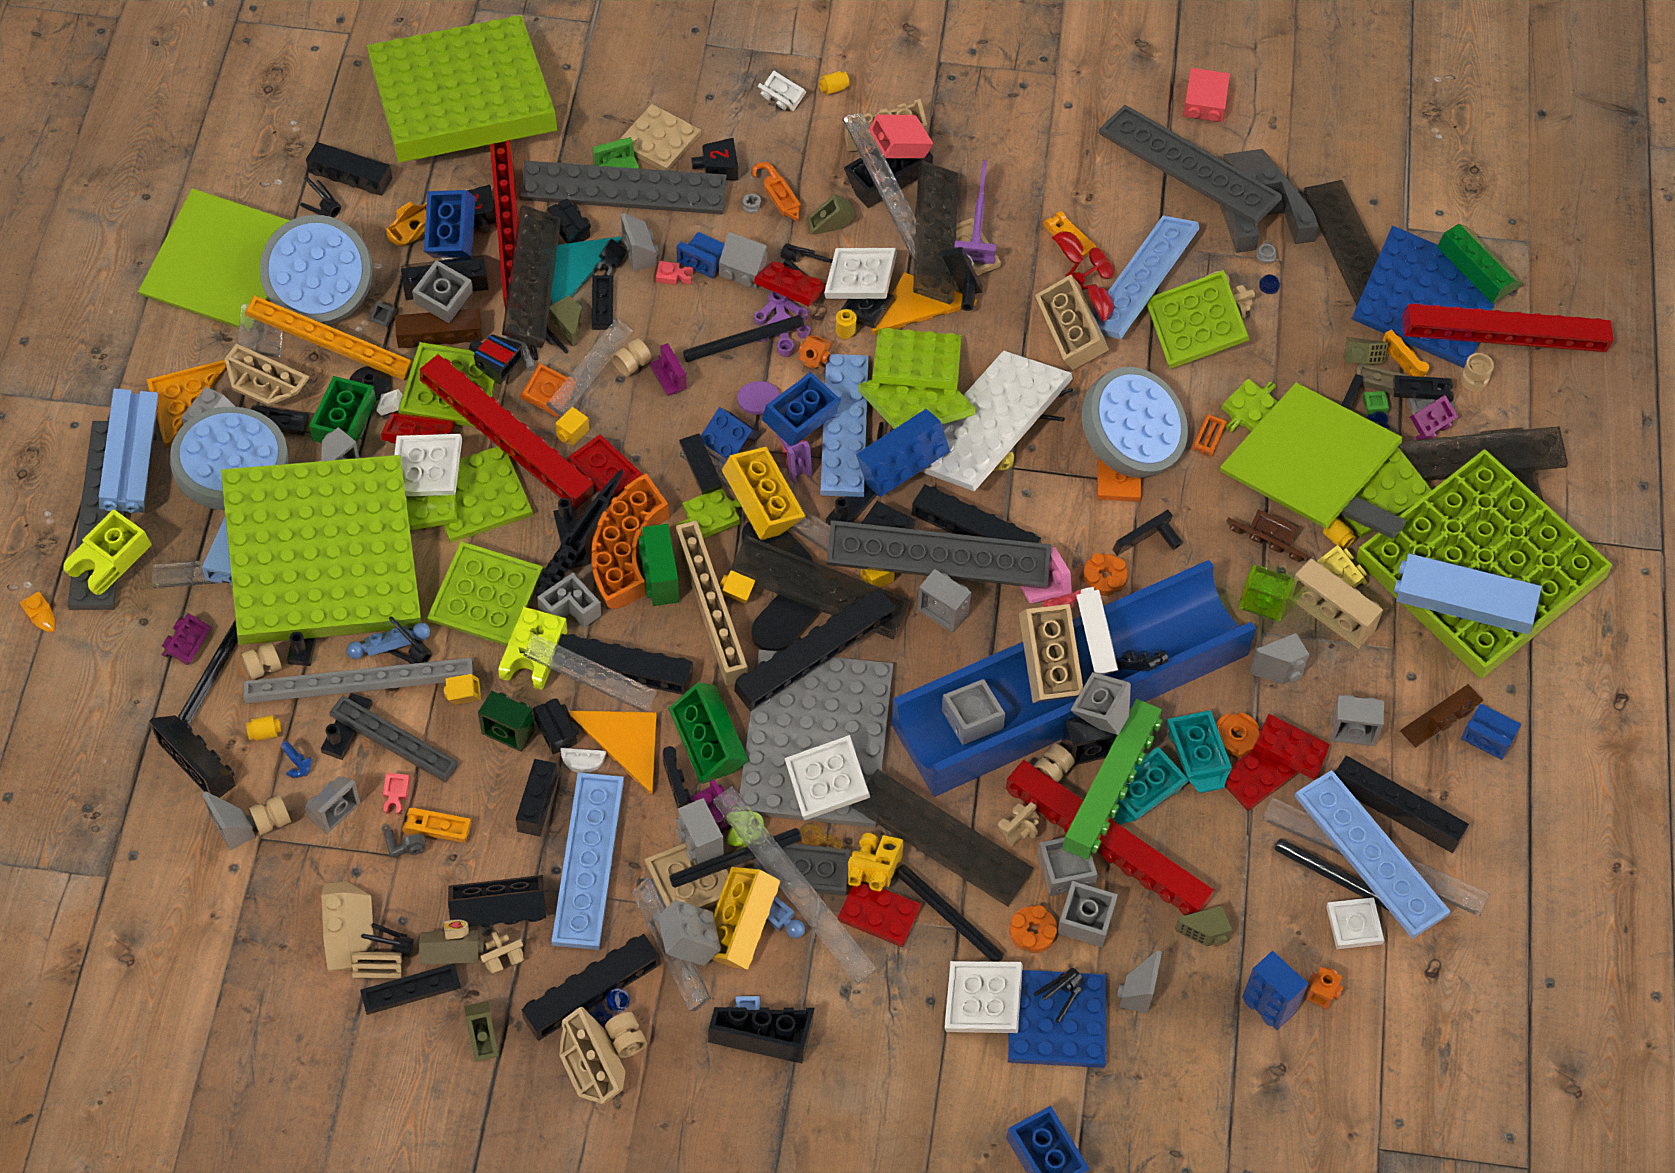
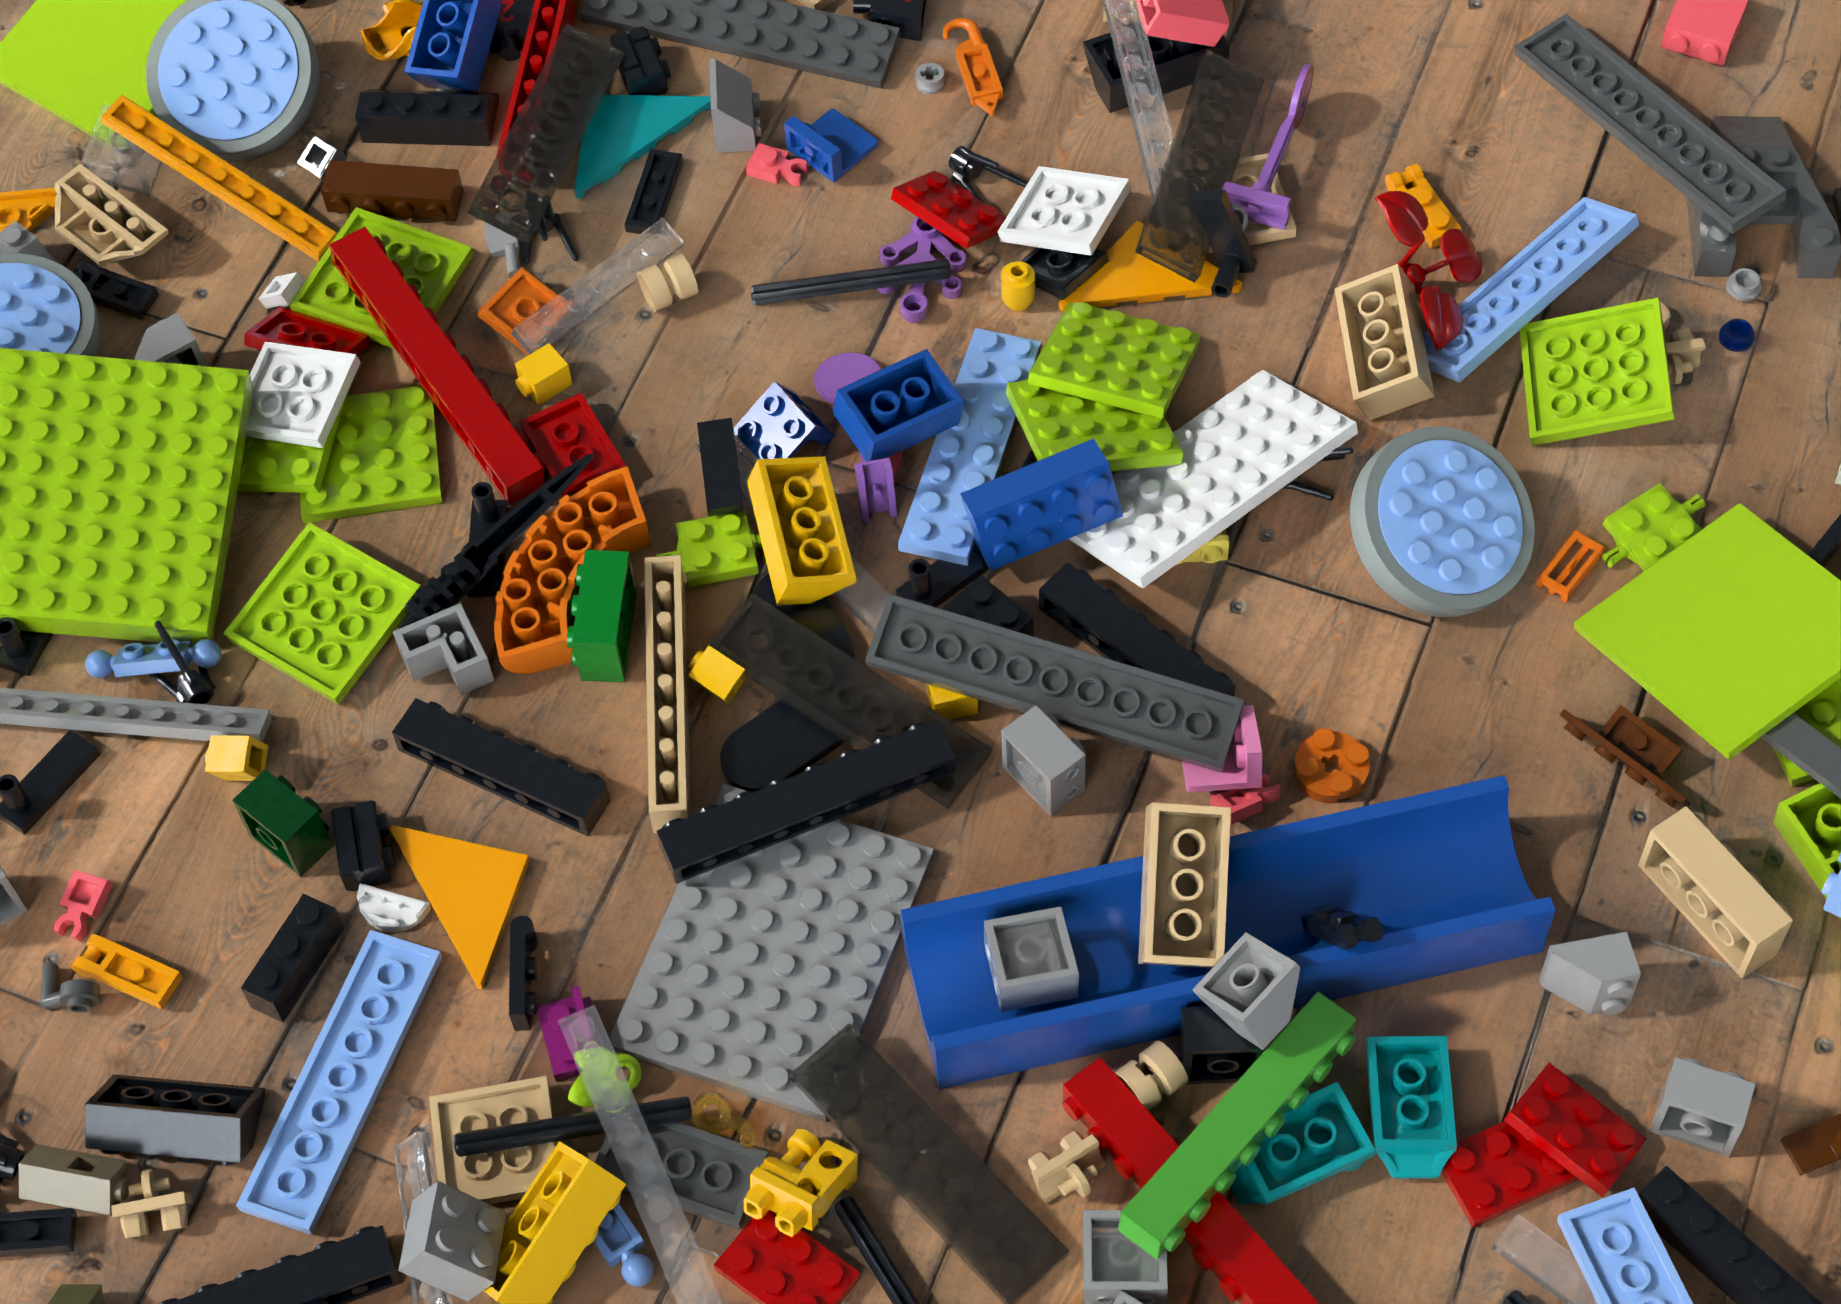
camera: 20 degrees right, 0 degrees up
green brick [309,376,376,443] -> none
dark grey tile [329,695,458,782] -> none
black dish [349,366,392,401] -> none
light grey brick [412,260,473,323] -> none
tile [443,920,469,940] -> none
black torso [469,334,523,385] -> none
neon yellow brick [498,607,568,690] -> none
clear plate [523,634,657,712] -> none
olive slope [548,296,583,347] -> none
black plate [594,239,627,275] -> none
magenta bracket [650,343,687,396] -> none
green slope [668,682,749,784] -> none
light grey brick [675,798,724,865] -> none
light grey slope [719,232,767,289] -> none
white plate [785,735,870,821] -> none
orange brick [798,334,832,369] -> none
olive slope [807,194,856,235] -> none
white slope [1077,587,1119,675] -> none
orange plate [1097,459,1141,502] -> none
black piece [1112,509,1183,556] -> none
orange plate [1216,712,1259,758] -> none
clear neon green brick [1238,564,1295,623] -> none
light yellow bracket [1317,545,1368,588] -> none
yellow brick [1323,518,1356,549] -> none

